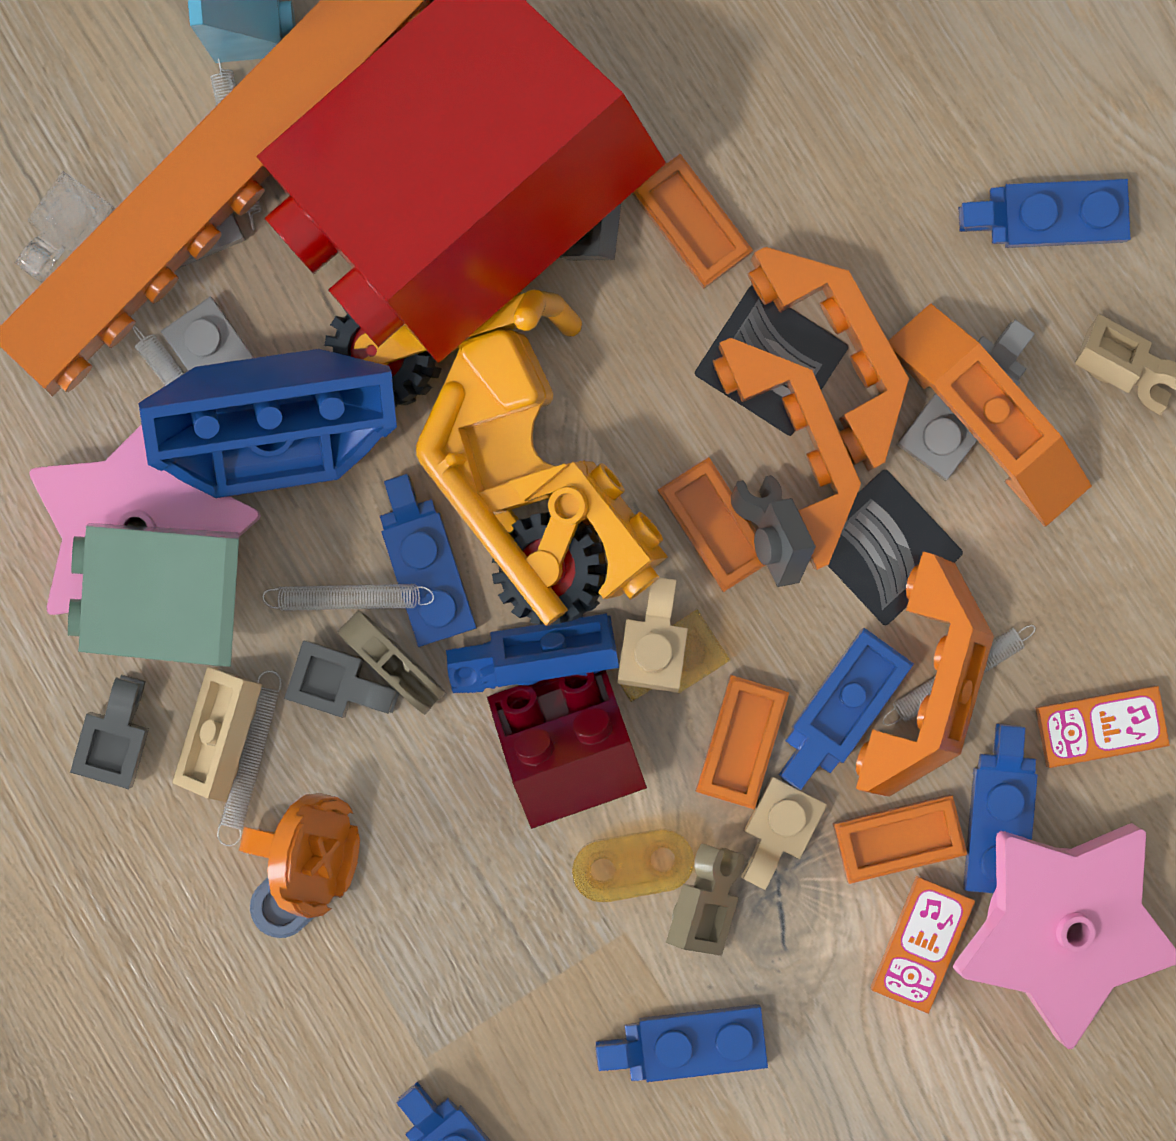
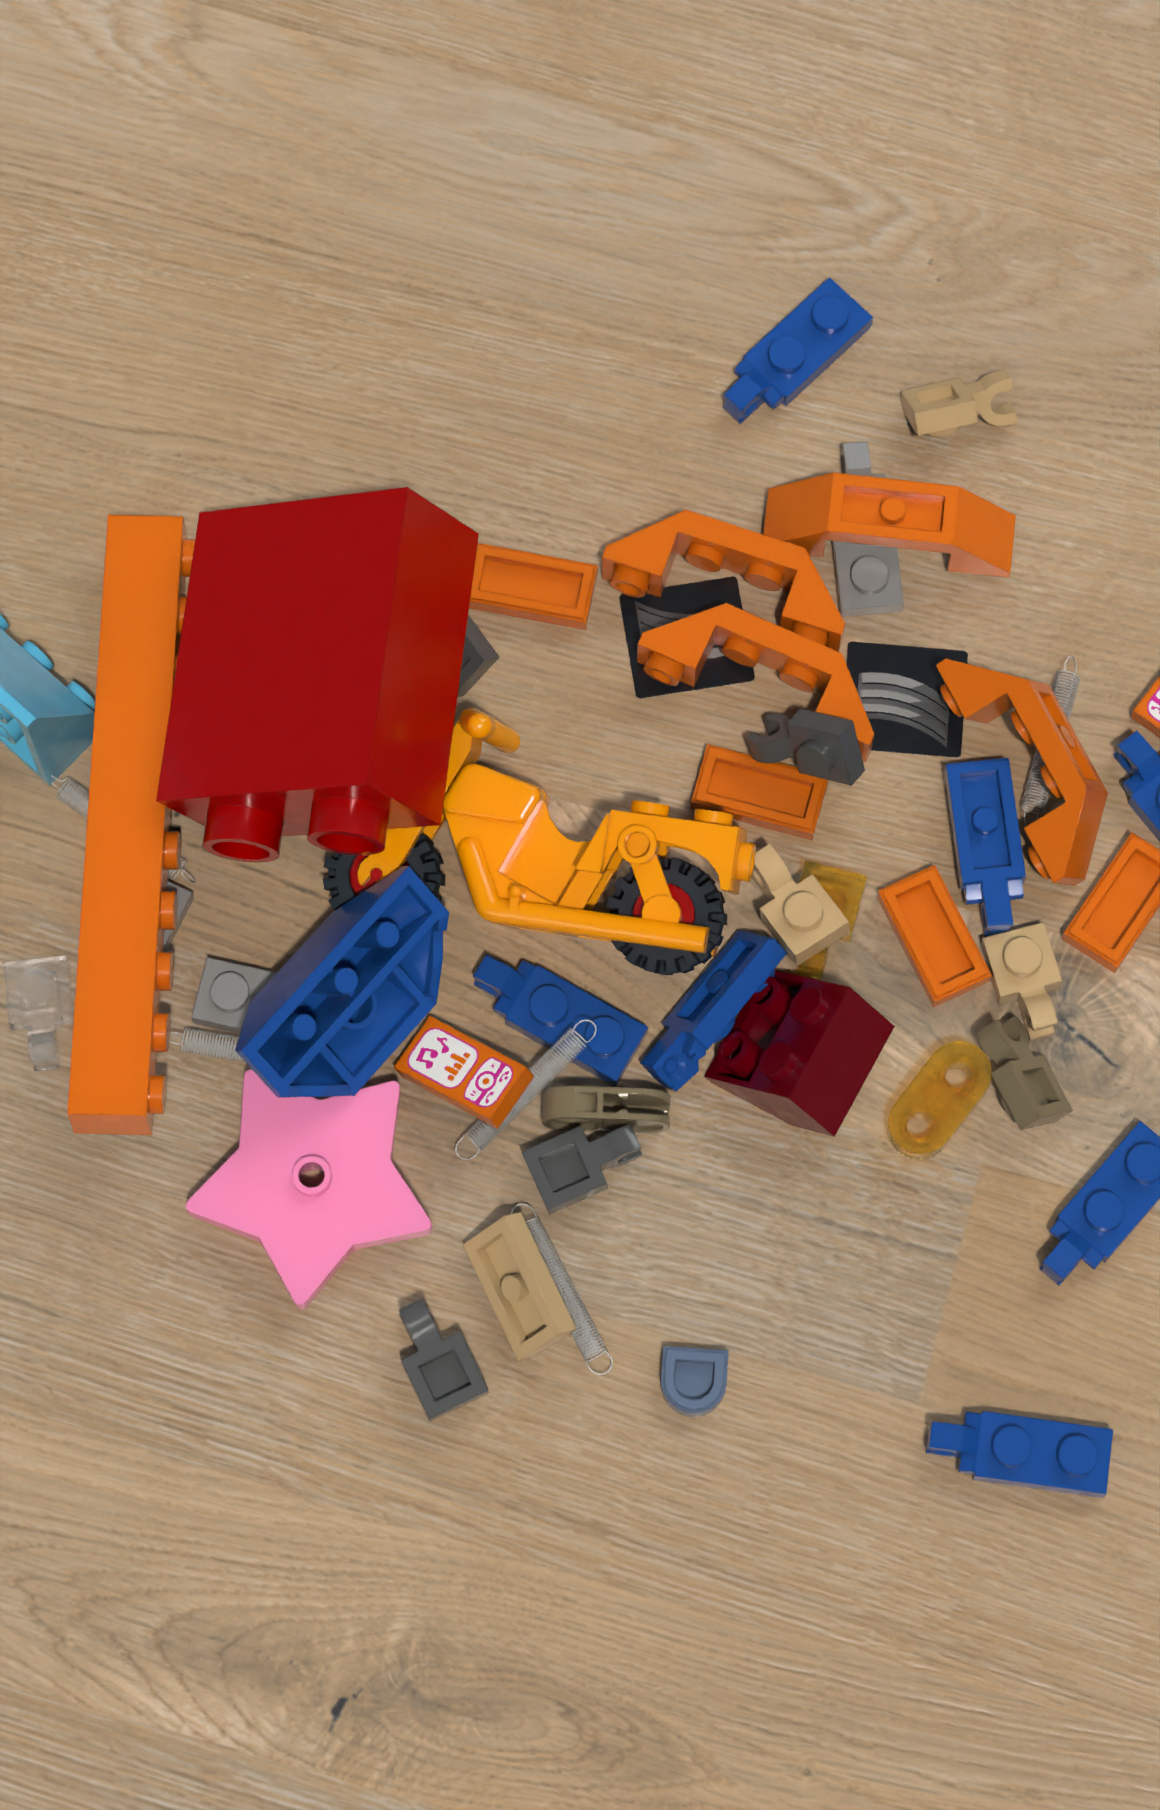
camera: 40 degrees left, 15 degrees down
sand green slope [68,523,239,667] -> none
orange tile [239,793,360,918] -> none
none -> tile [394,1016,534,1129]

